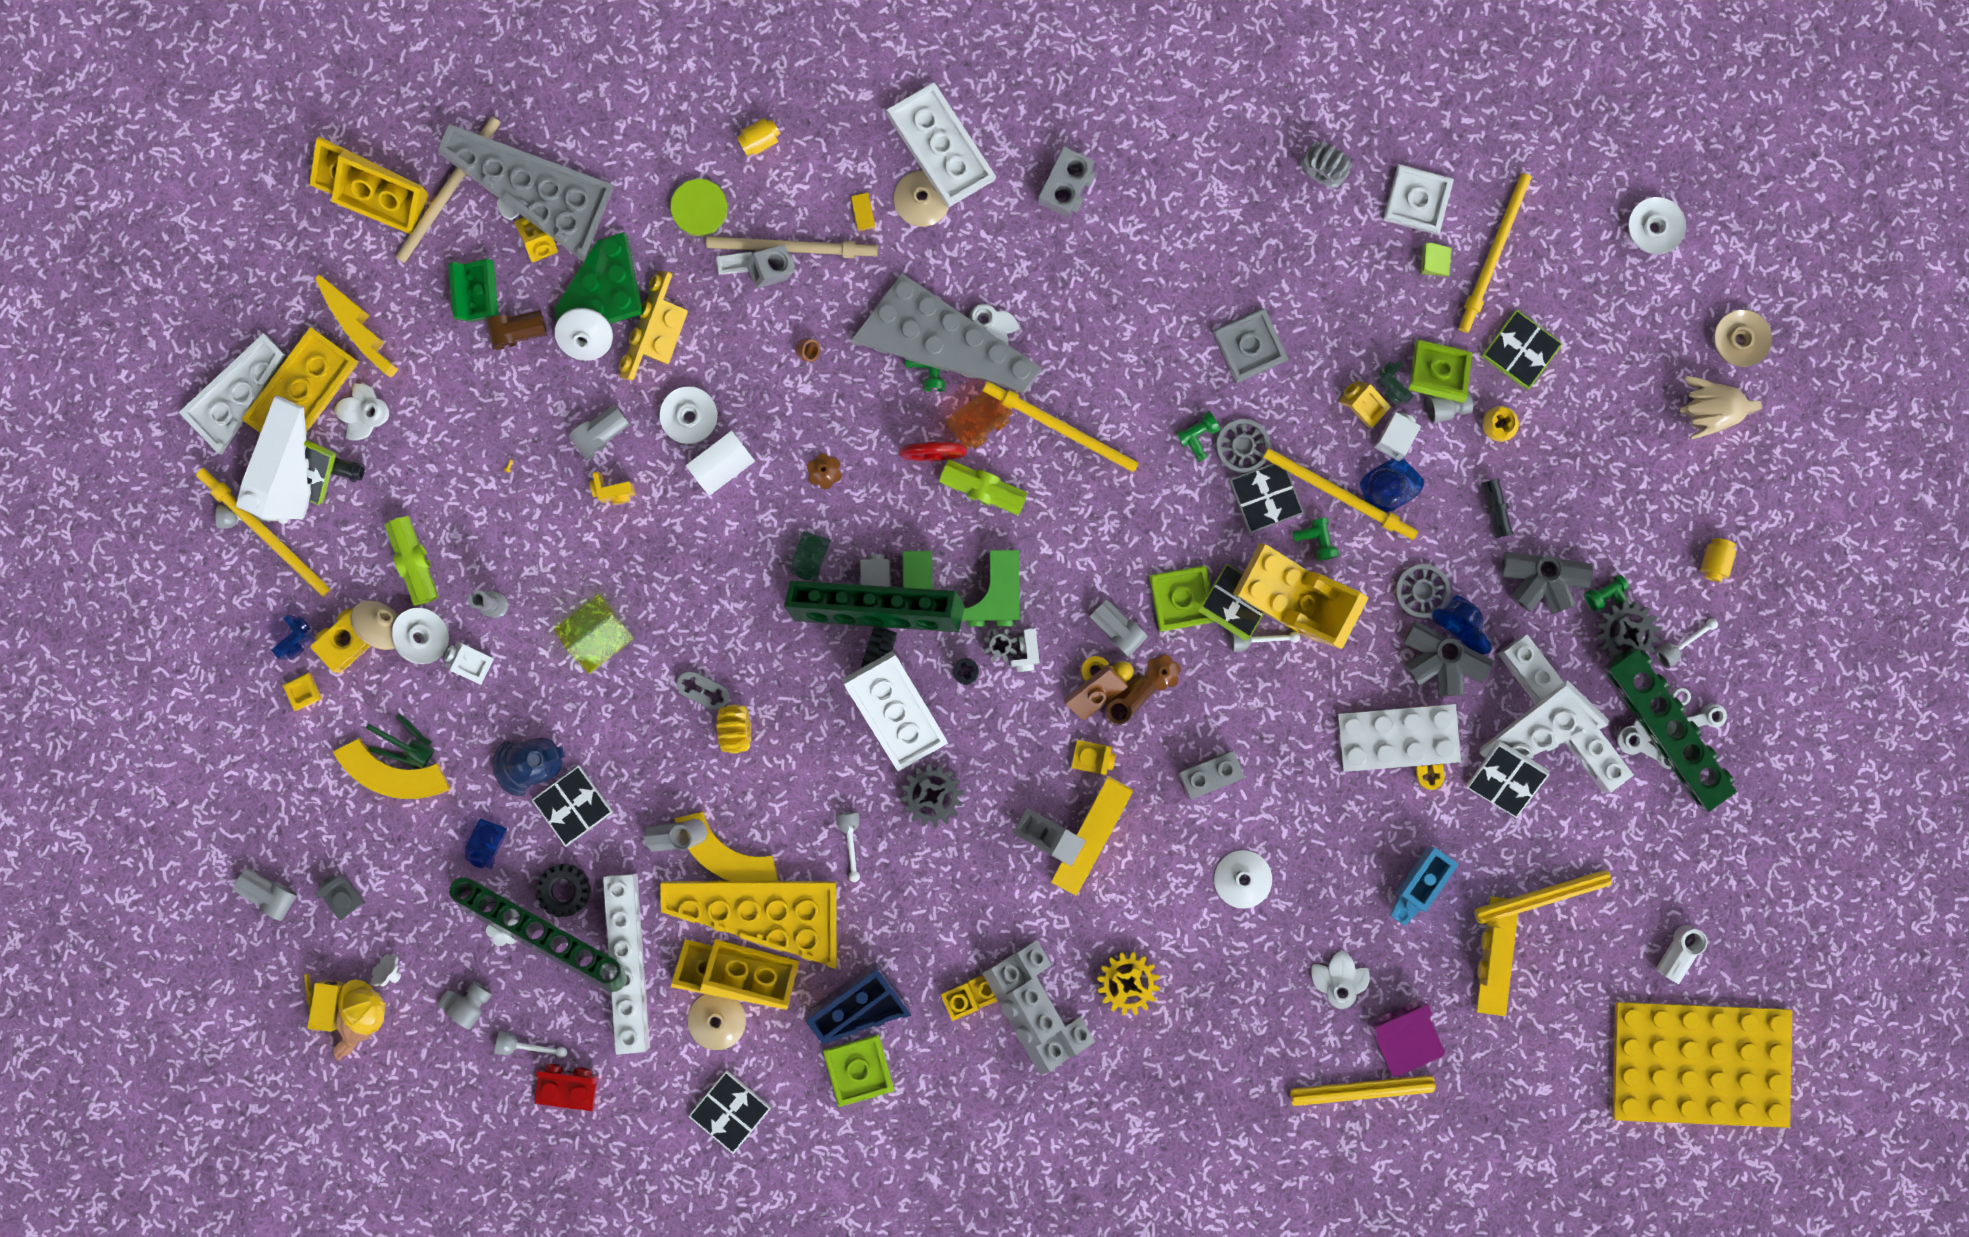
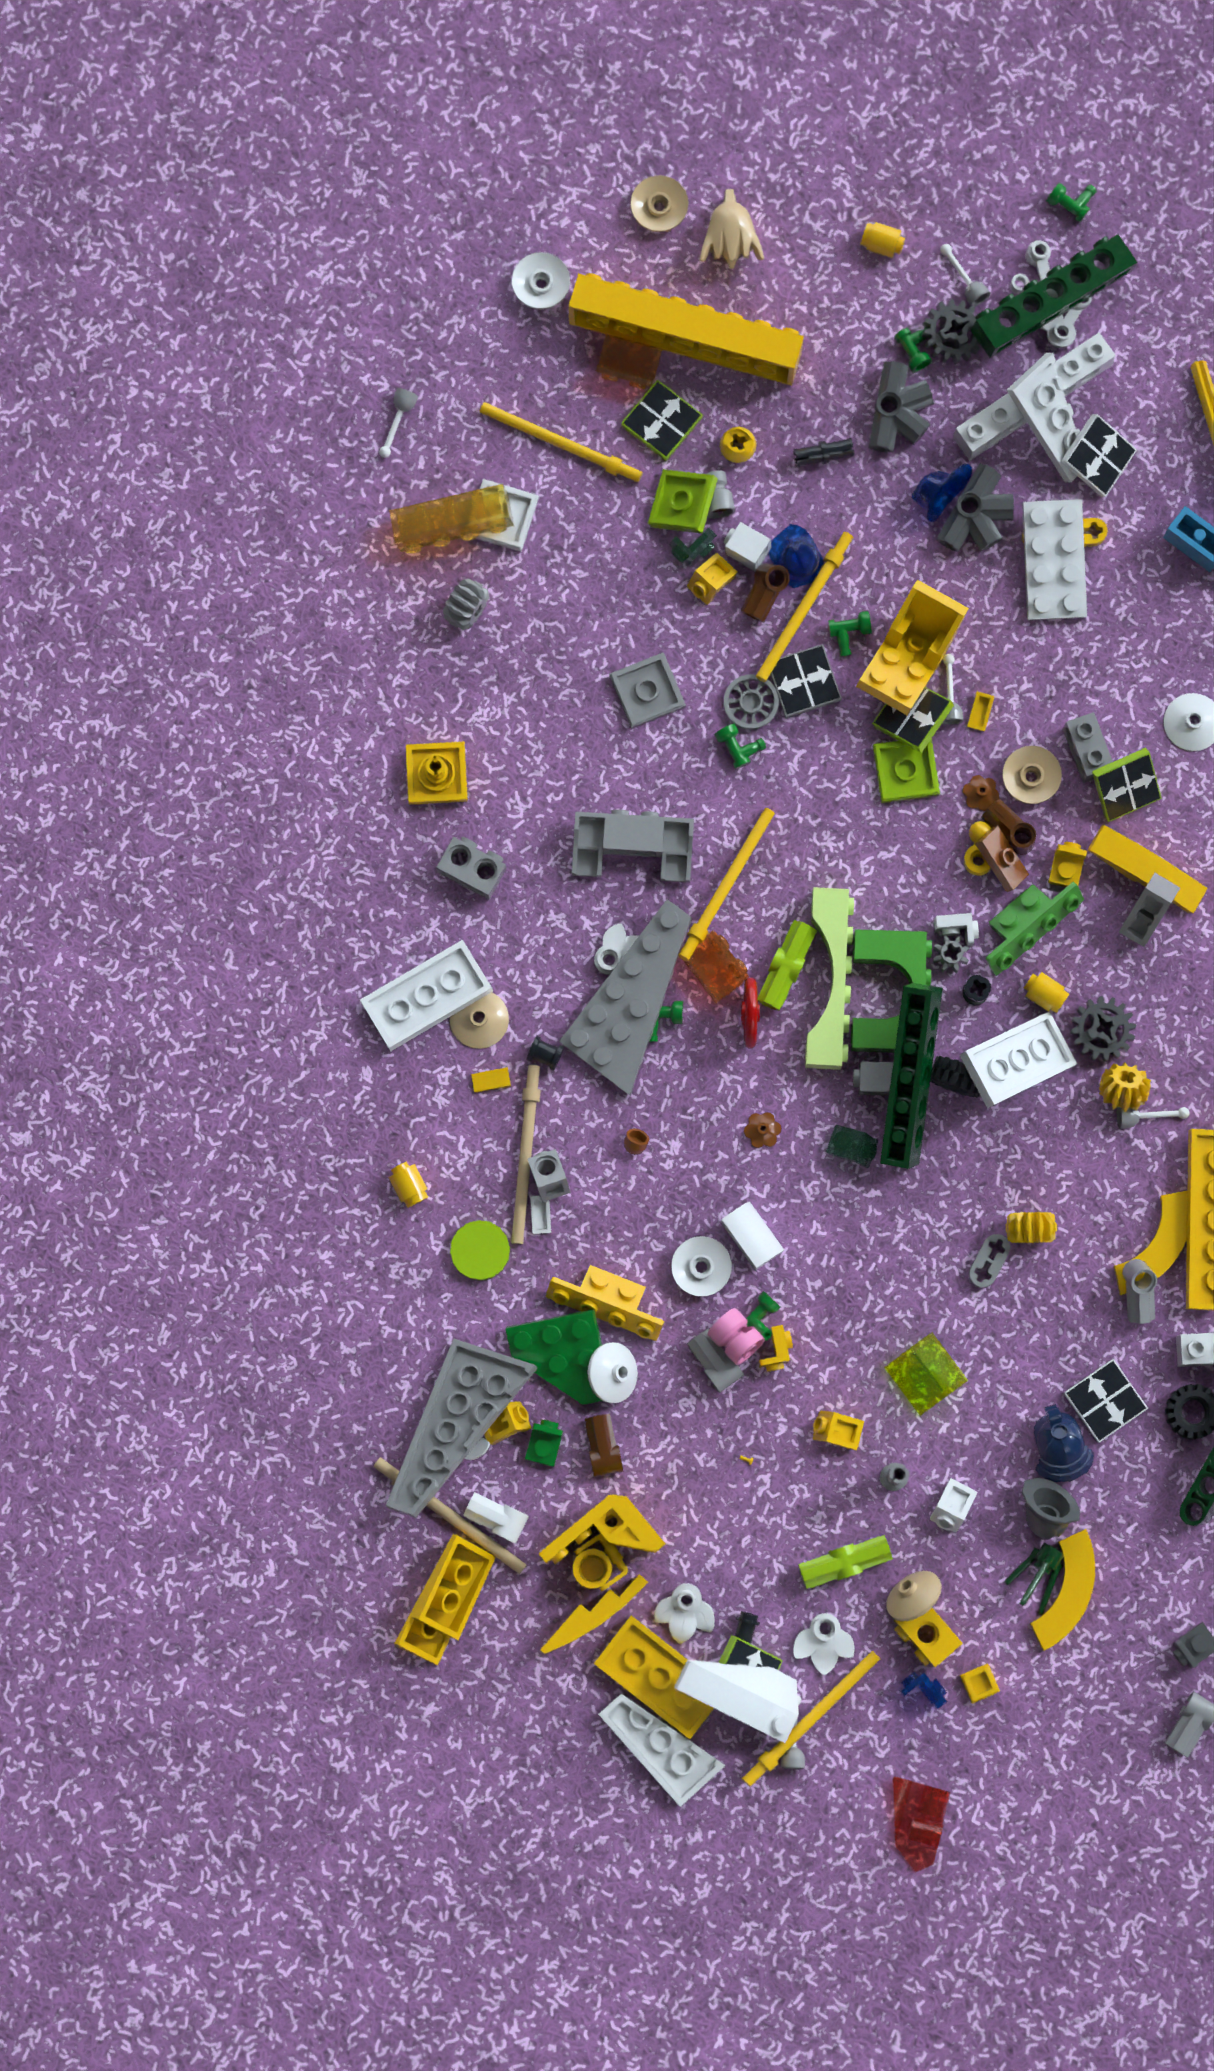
camera: 85 degrees left, 5 degrees down
white dish [391,608,449,664] -> none
green bracket [448,259,499,322] -> none
clear blue bracket [465,818,507,869] -> none
light grey piece [1089,599,1148,658] -> none
light grey wheel [1396,564,1451,618] -> none
lime slope [1420,242,1451,277] -> none
none -> hinge [379,388,418,458]
none -> clear yellow brick [389,484,514,553]
none -> yellow plate [406,741,468,805]
none -> white piece [463,1492,529,1544]
none -> green bracket [525,1419,563,1467]
none -> black bush [526,1035,564,1071]
none -> yellow bracket [538,1494,666,1565]
none -> yellow brick [569,273,804,386]
none -> light grey bracket [572,810,694,883]
none -> yellow piece [573,1534,628,1592]
none -> clear orange bracket [595,334,663,389]
none -> bright pink wheel [707,1308,765,1366]
none -> reddish brown piece [740,563,790,623]
none -> green piece [746,1291,781,1340]
none -> white plate [793,1613,854,1675]
none -> yellowish green arch [805,887,854,1070]
none -> yellow bracket [813,1411,864,1450]
none -> clear red panel [893,1776,951,1872]
none -> yellow piece [967,691,995,732]
none -> bright green bracket [985,882,1084,976]
none -> tan dish [1002,746,1062,804]
none -> dark grey piece [1022,1478,1080,1540]
none -> yellow brick [1024,972,1069,1014]
none -> green piece [1046,182,1097,223]
none -> black tile [1092,747,1162,822]
none -> yellow gear [1099,1062,1151,1112]

